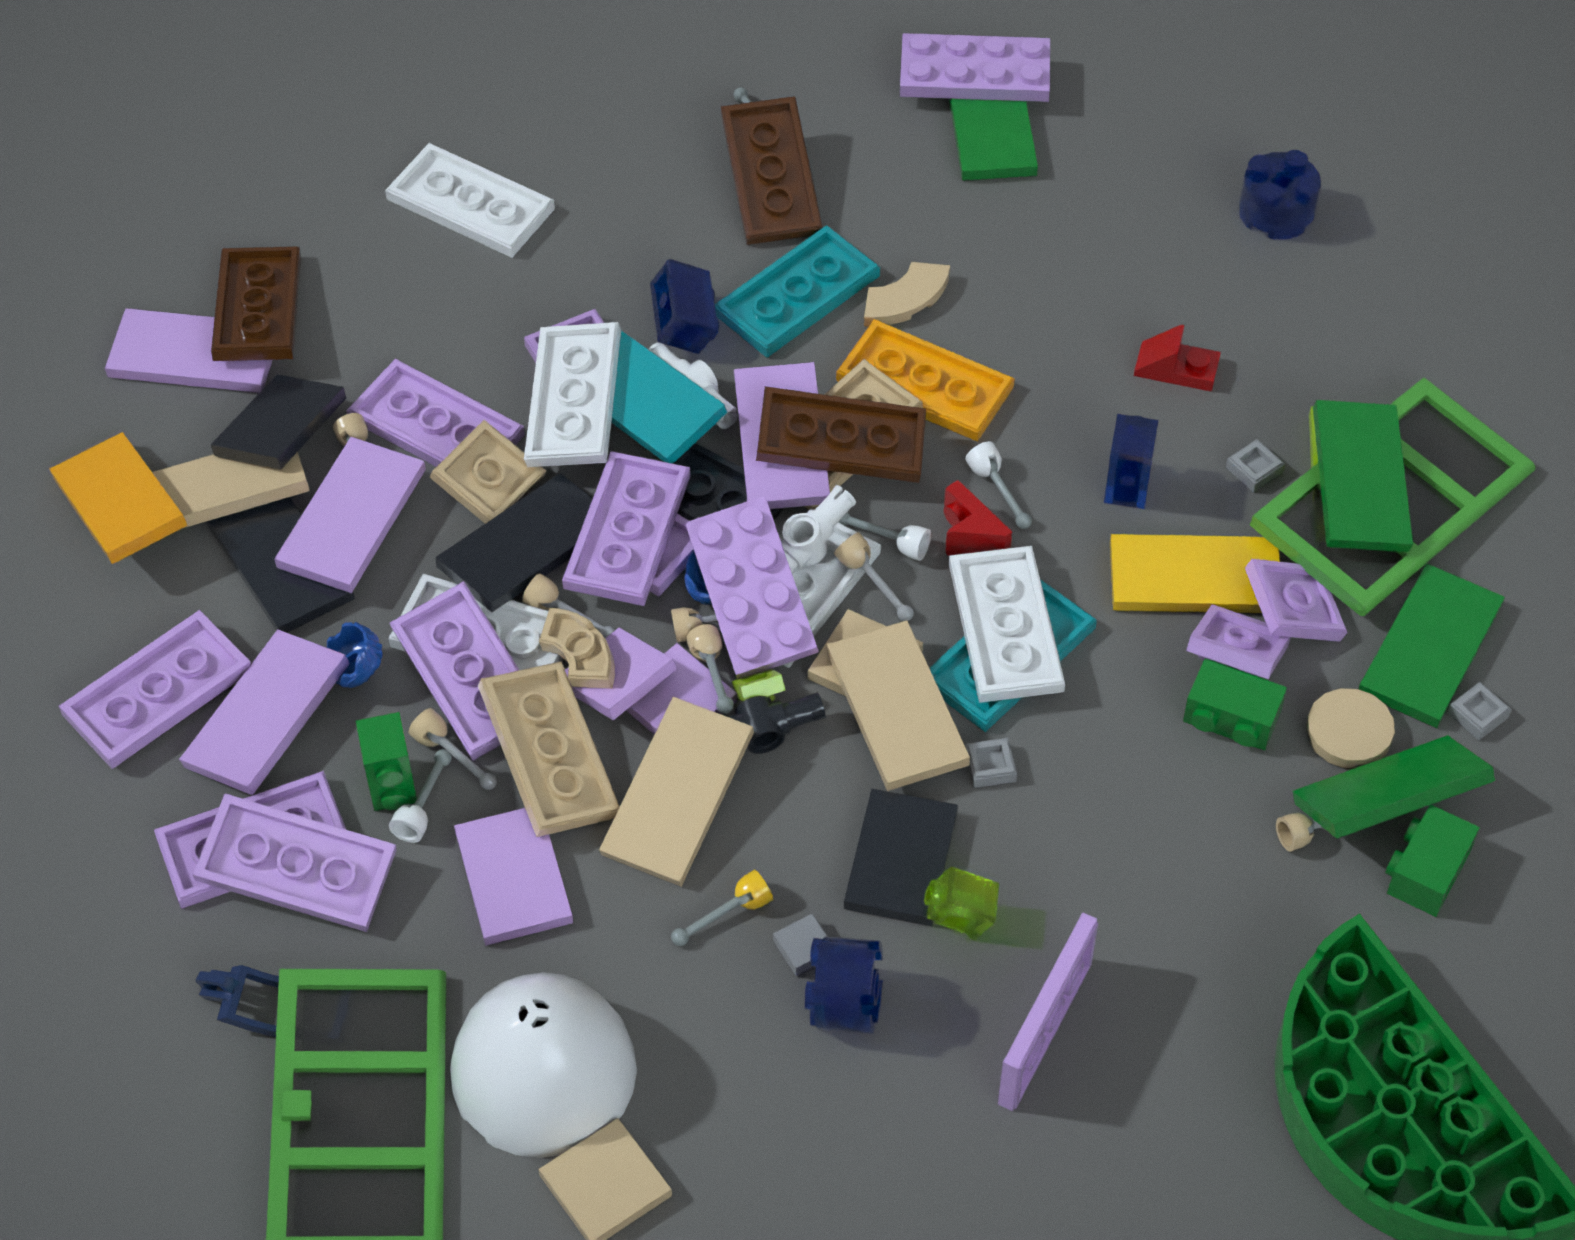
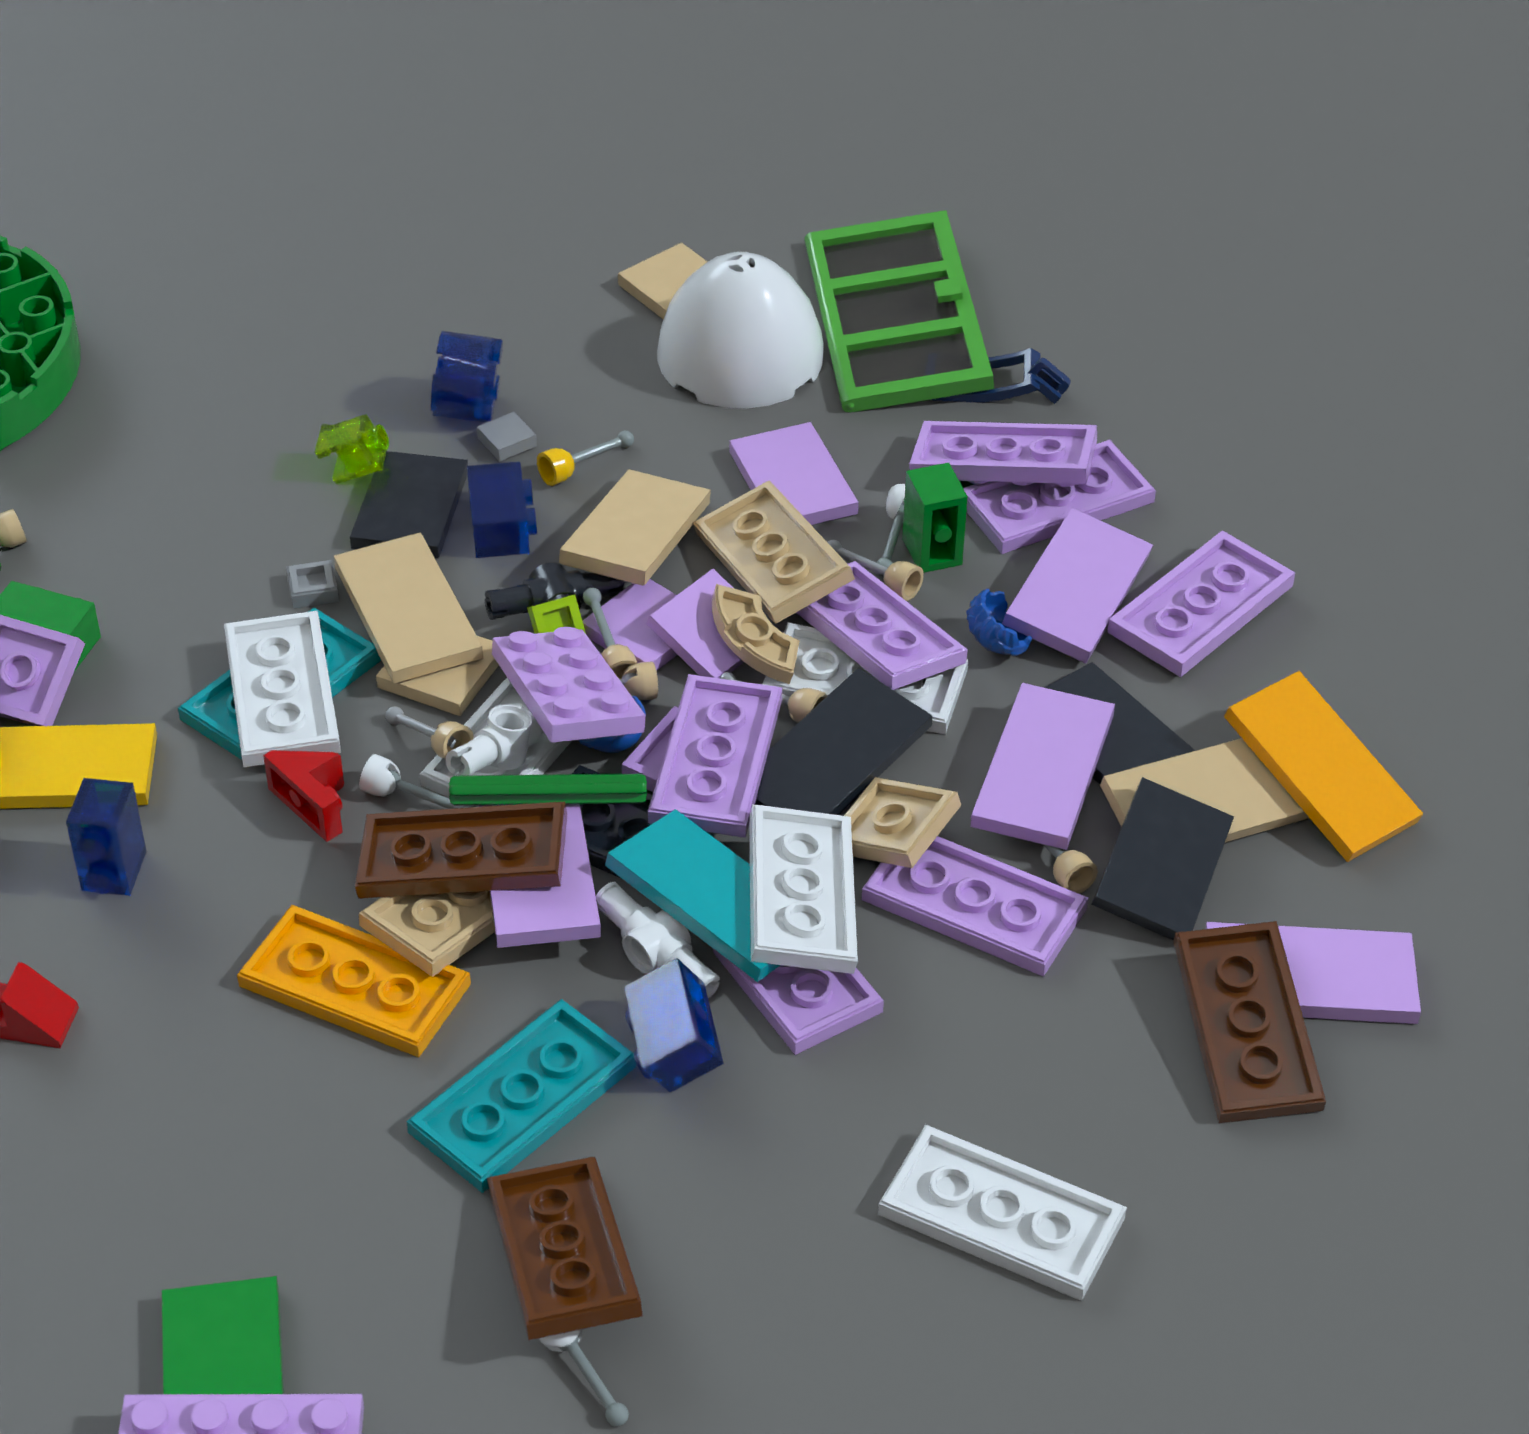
camera: 175 degrees right, 10 degrees down
tan tile [864,262,950,326] -> none
hinge [965,441,1032,529] -> none
lavender tile [998,912,1098,1111] -> none
none -> green axle [449,774,647,805]
none -> clear blue brick [467,461,537,558]

